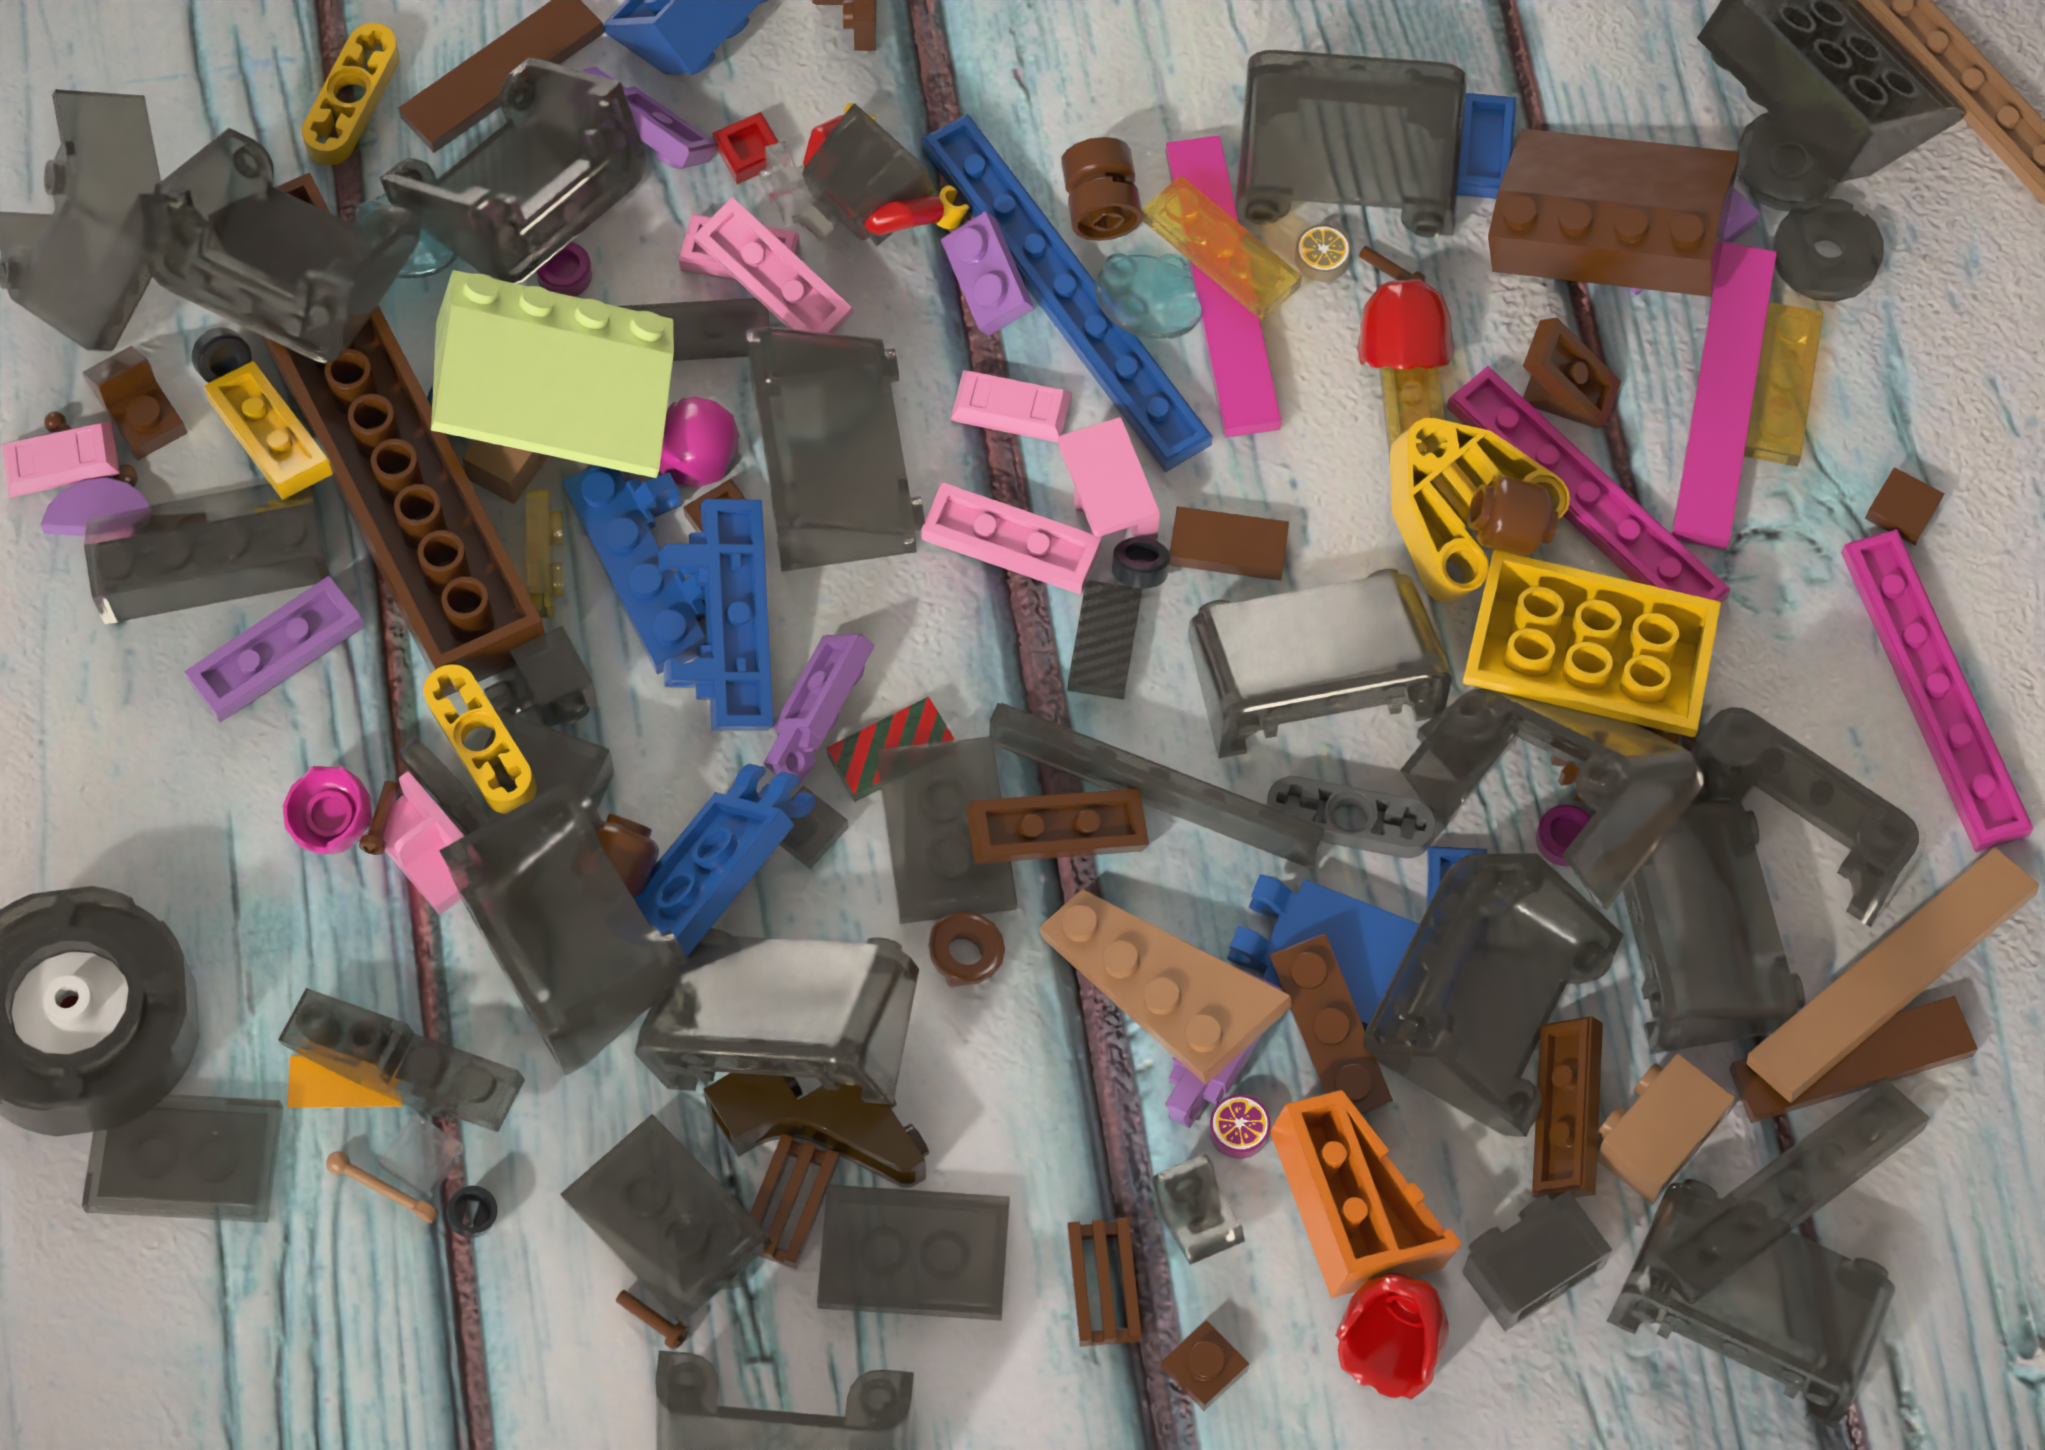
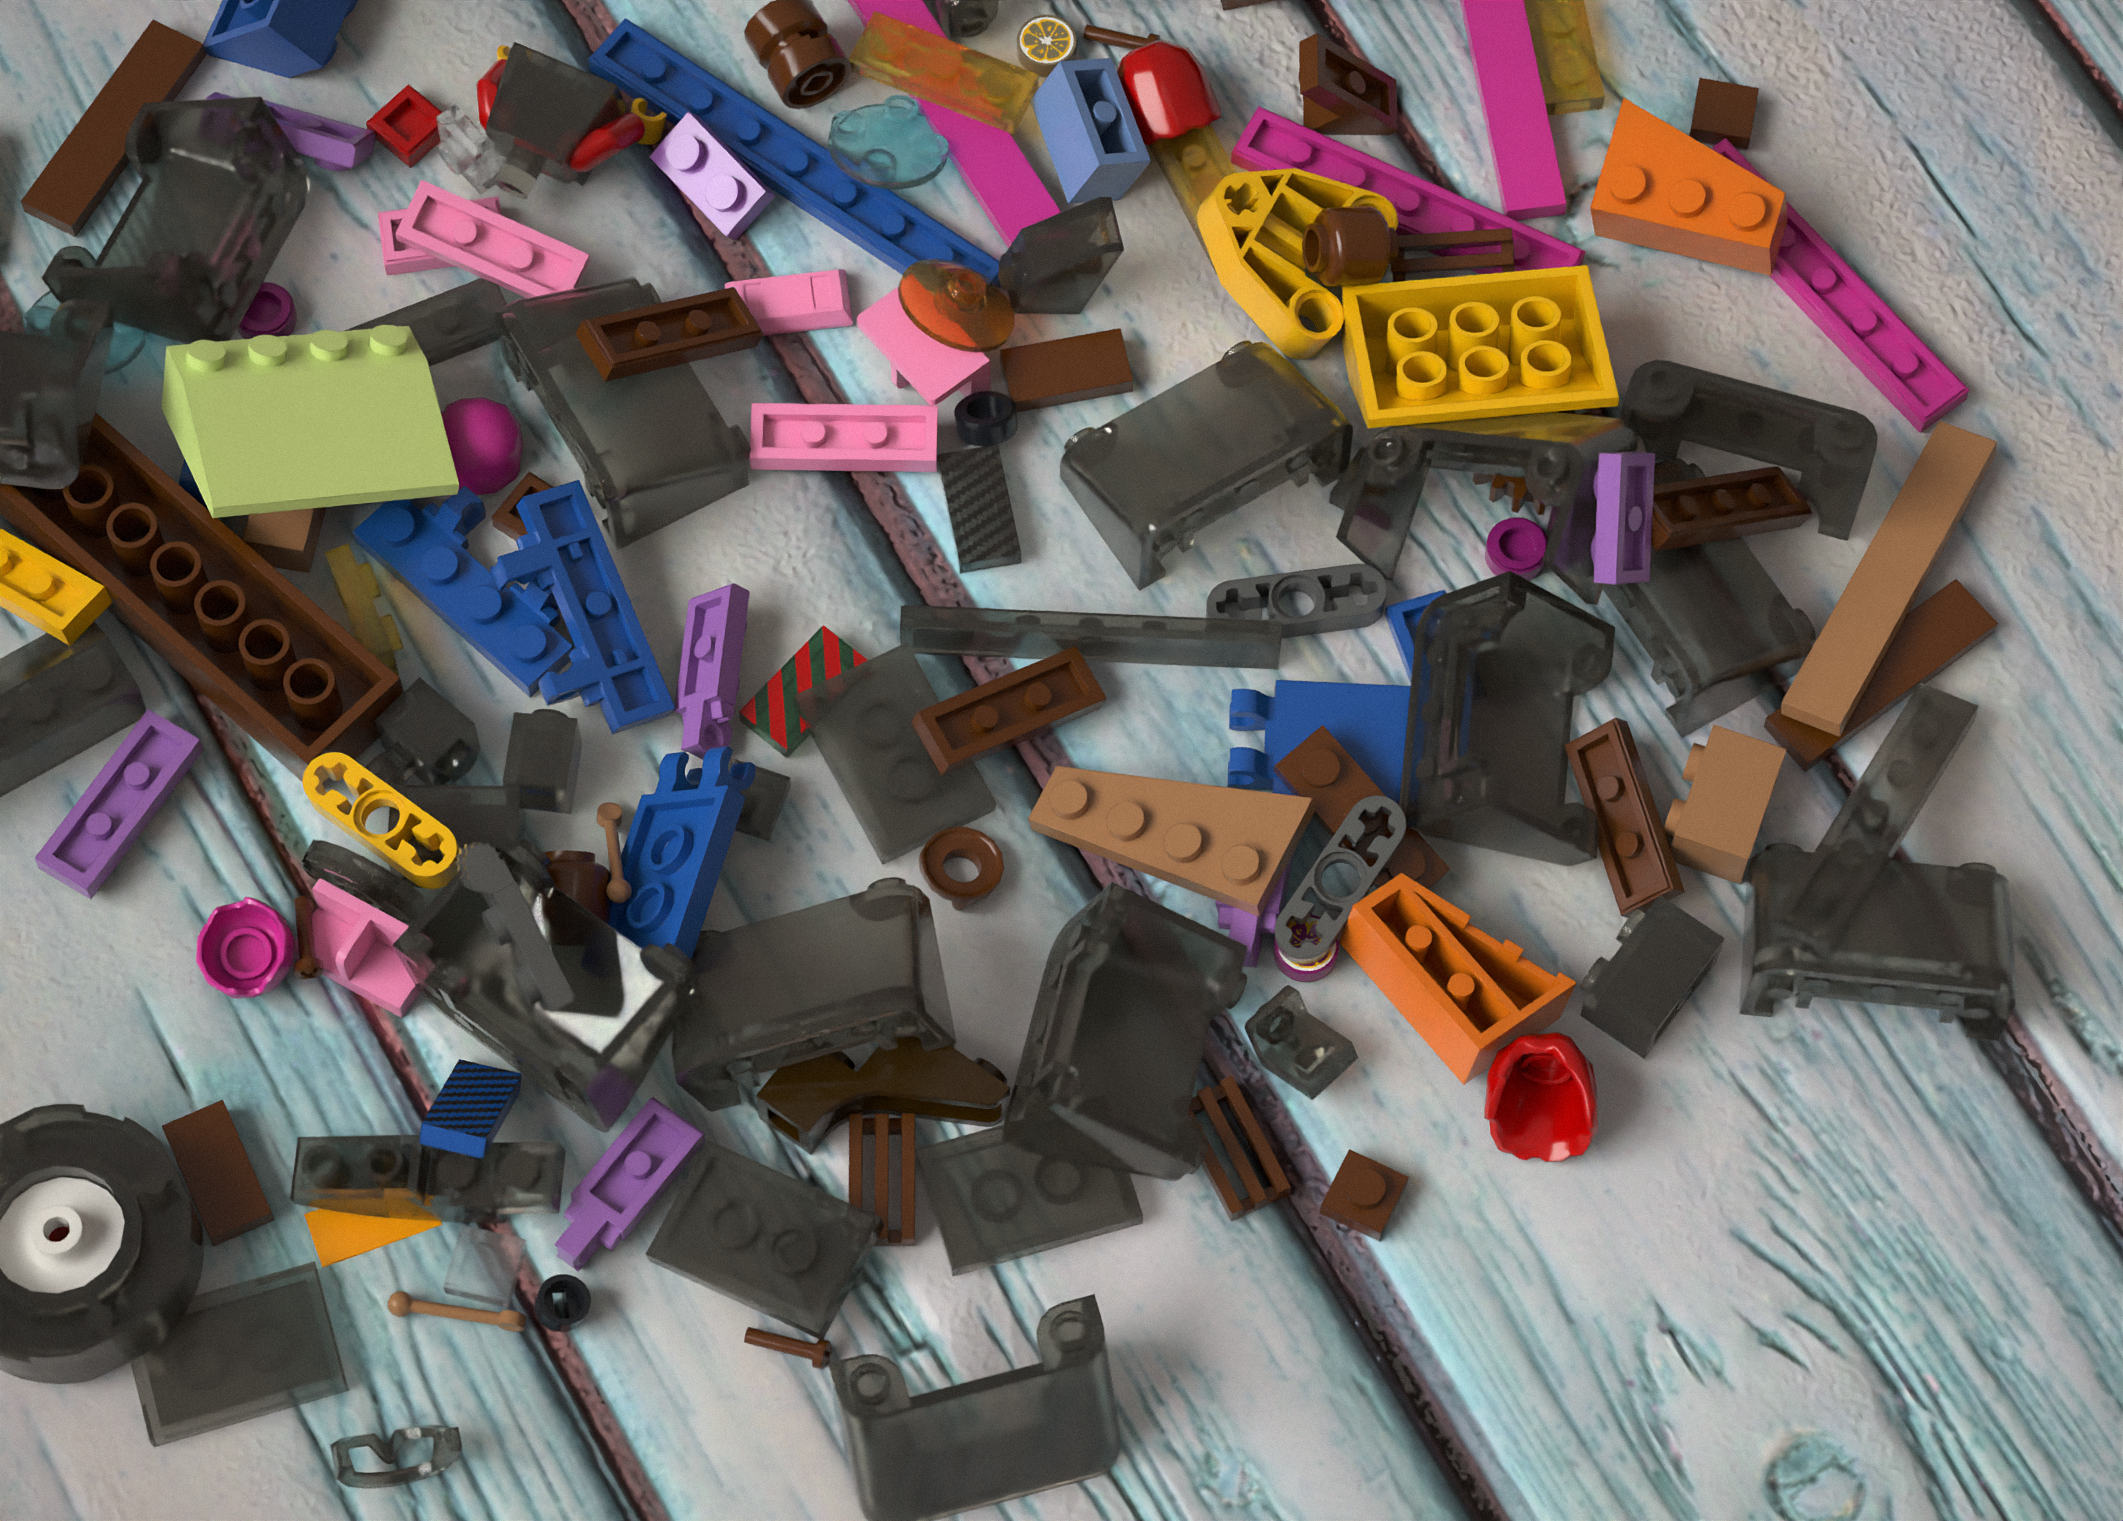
camera: 20 degrees left, 0 degrees up
none -> reddish brown tile [162,1100,275,1247]
none -> clear smoke helmet [330,1425,462,1489]
none -> blue tile [419,1059,522,1158]
none -> dark grey hinge [454,842,575,1012]
none -> clear smoke brick [503,709,582,814]
none -> medium lavender hinge [555,1097,706,1272]
none -> reddish brown tile [575,287,764,382]
none -> medium nougat hinge [596,802,632,904]
none -> clear orange dish [898,259,1015,353]
none -> clear smoke slope [998,197,1124,314]
none -> clear smoke windscreen [1002,882,1248,1182]
none -> medium blue brick [1030,58,1151,204]
none -> dark grey beam [1275,795,1406,965]
none -> reddish brown tile [1391,228,1515,282]
none -> orange wedge [1590,98,1788,276]
none -> medium lavender plate [1591,452,1655,584]
none -> reddish brown tile [1651,466,1813,551]

